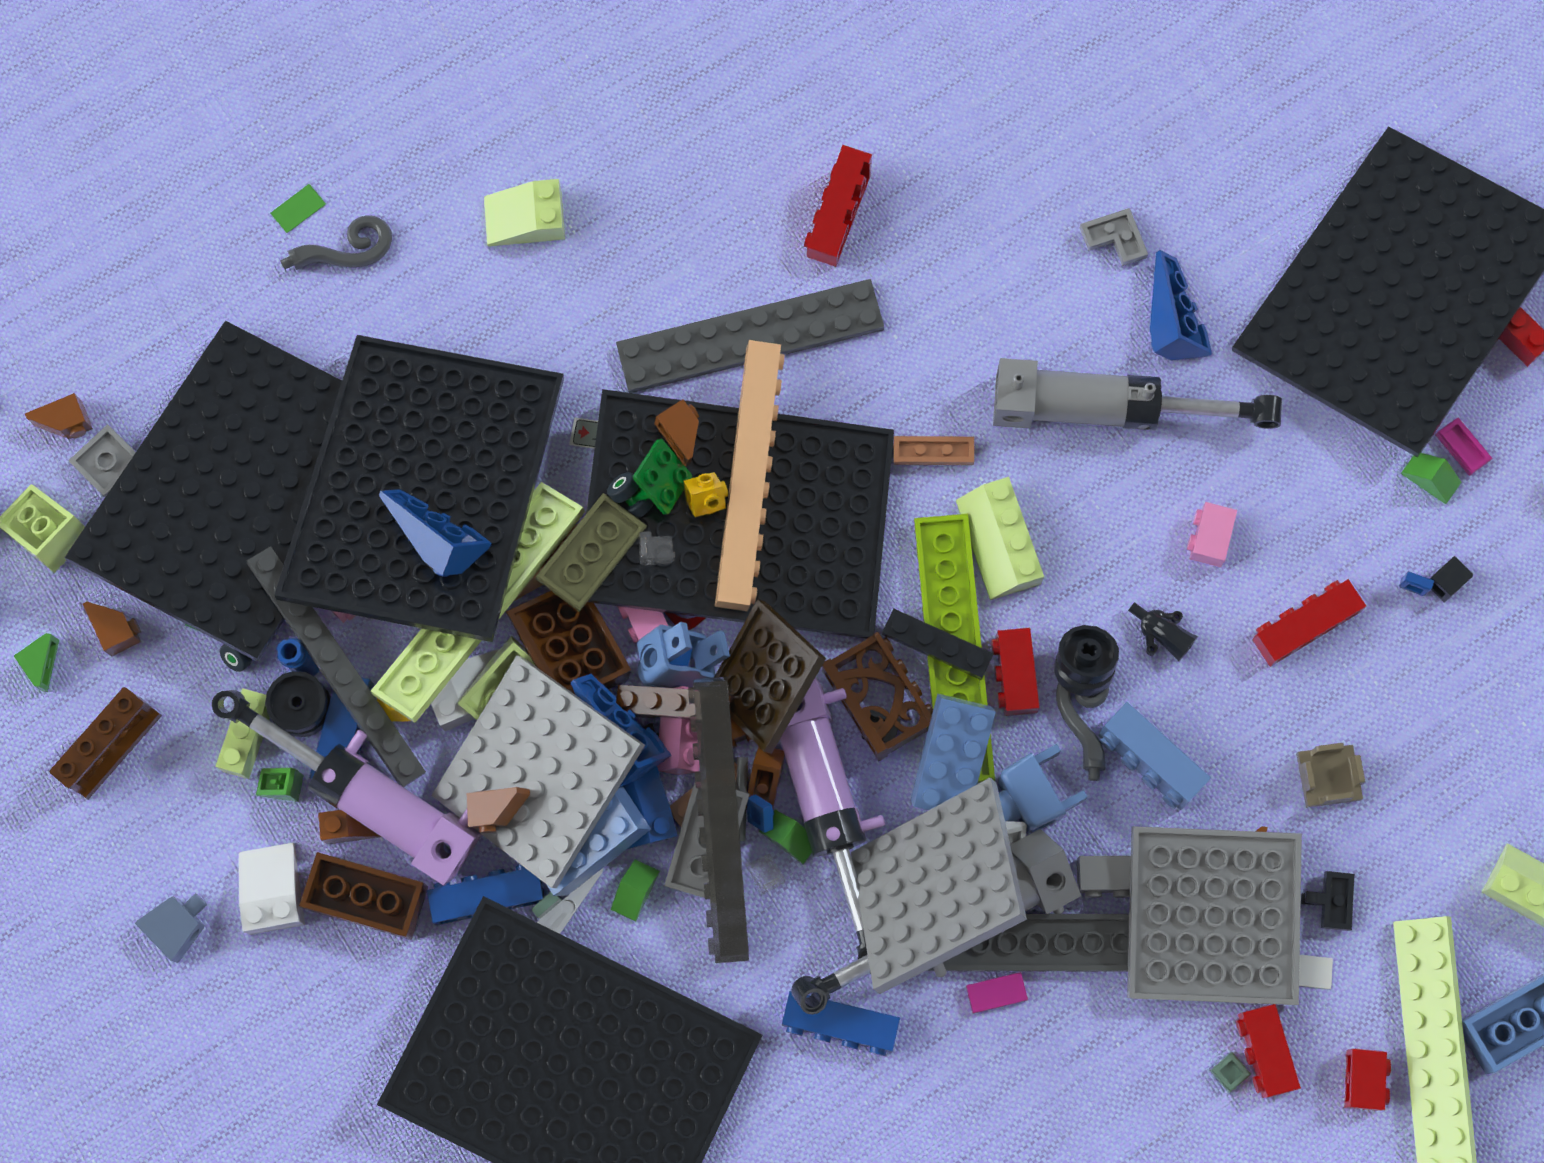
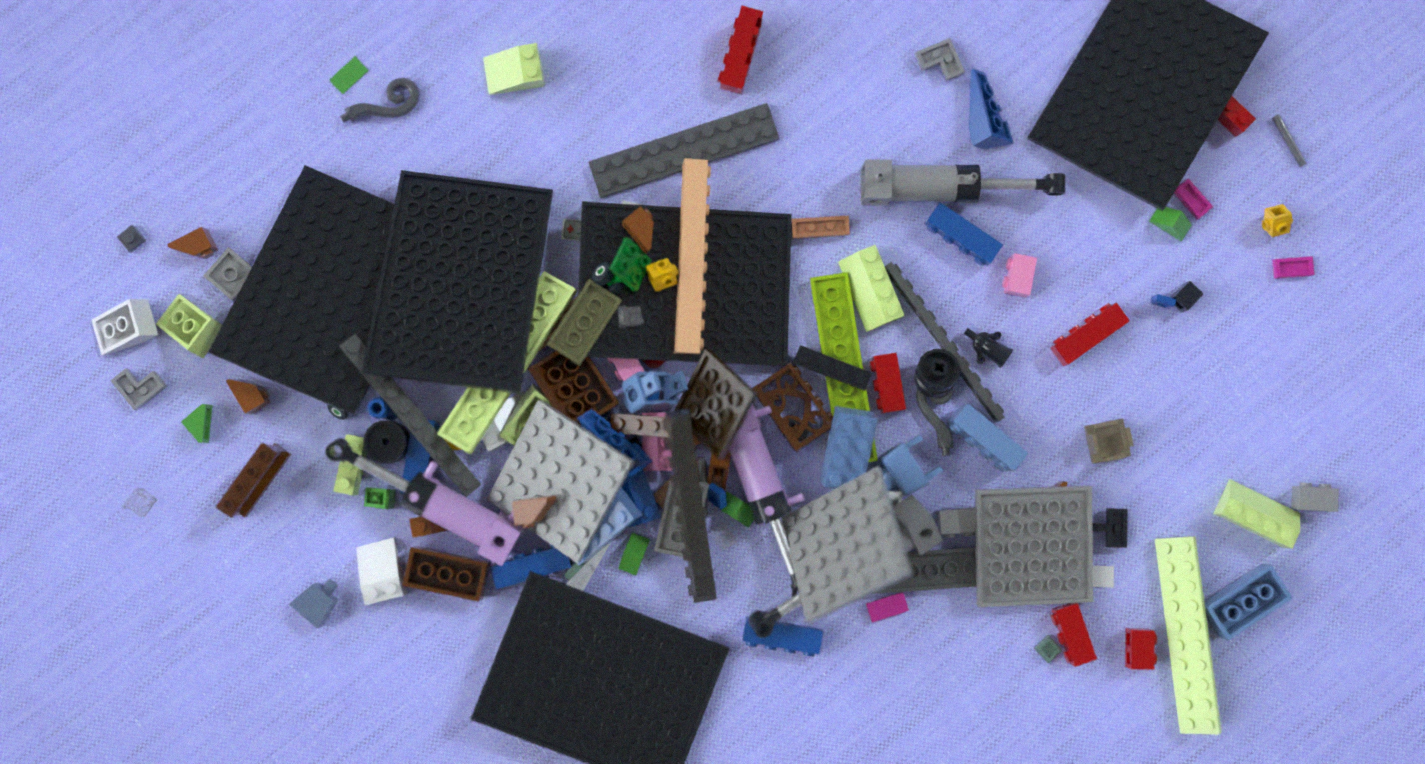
camera: 10 degrees left, 10 degrees up
blue wedge [379,489,491,577] -> none
none -> dark grey plate [885,262,1005,423]
none -> blue brick [925,202,1003,266]

